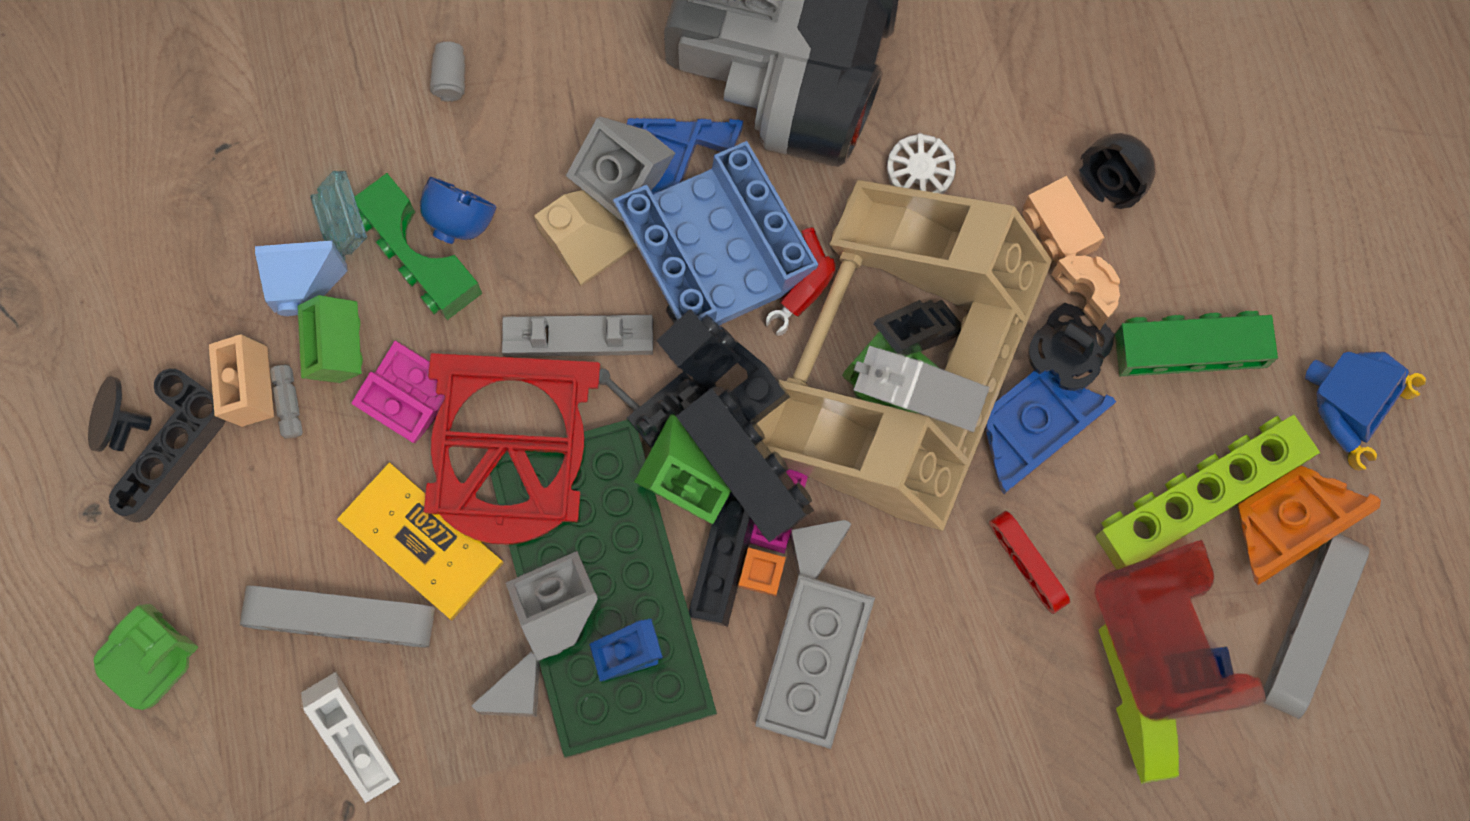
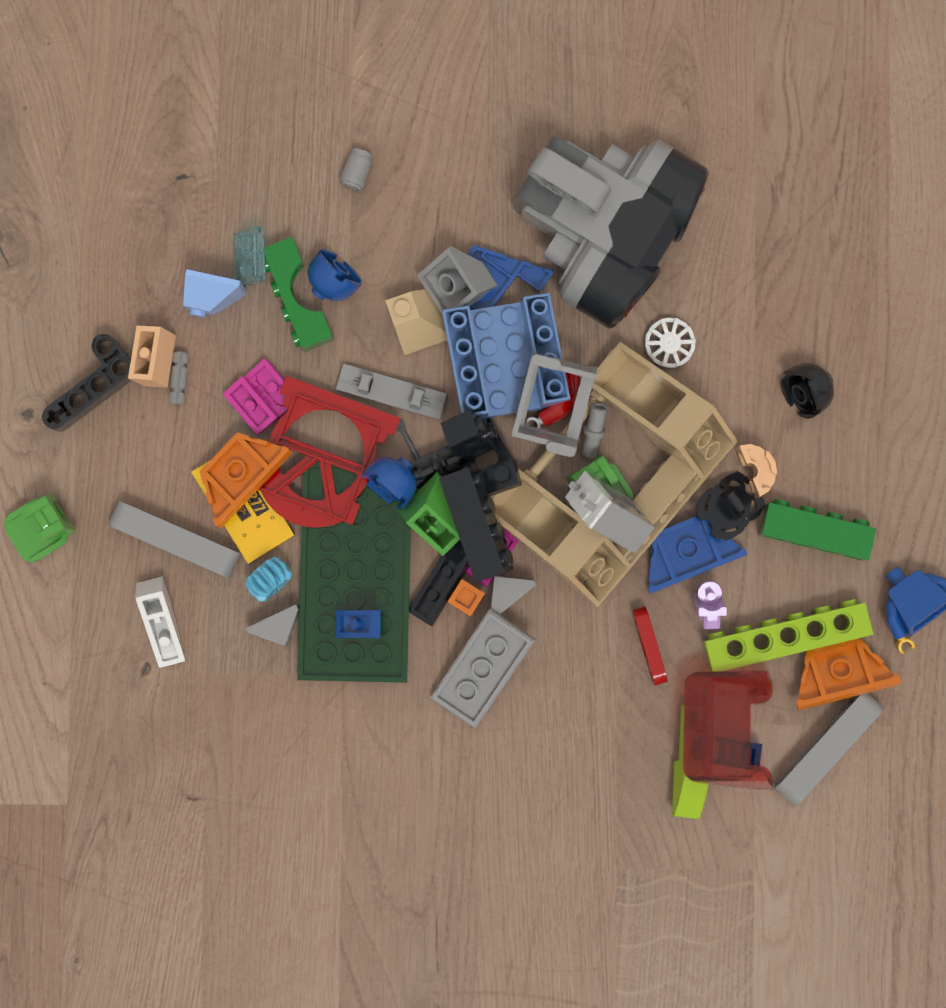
camera: 20 degrees right, 10 degrees up
black shield [88,376,152,452] -> none
bright green brick [298,295,363,383] -> none
light grey slope [506,551,598,661] -> none
black slope [873,300,961,355] -> none
light nougat brick [1022,176,1105,264] -> none
none -> orange wing [200,432,293,528]
none -> medium azure gear [245,557,292,602]
none -> blue cylinder [361,457,417,510]
none -> light grey piece [511,351,597,457]
none -> light grey pin [581,402,608,459]
none -> lavender hips [693,580,727,629]

